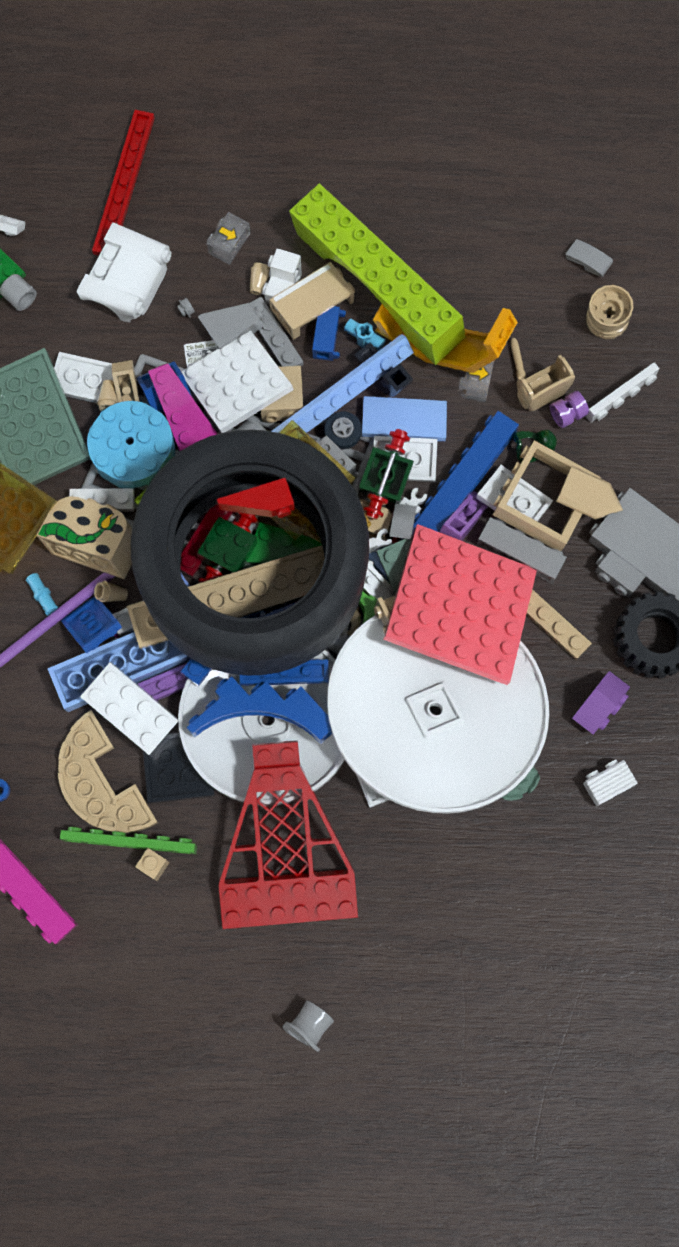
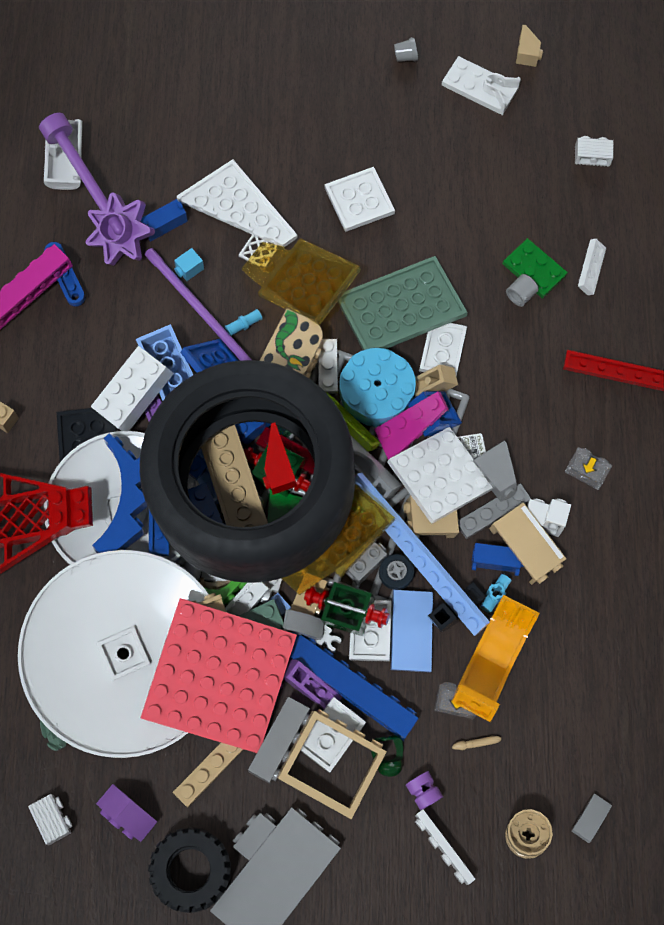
camera: 85 degrees right, 5 degrees down
tan plate [58,710,158,833] -> none
bright green plate [60,827,197,855] -> none
white piece [77,223,171,322] -> none
tan cone [97,380,118,411] -> none
light grey plate [177,298,195,318] -> none
tan cone [250,263,270,295] -> none
lime arch [289,183,466,365] -> none
white plate [369,529,392,554] -> none
tan piece [517,355,575,411] -> none
tan tile [556,465,623,519] -> none

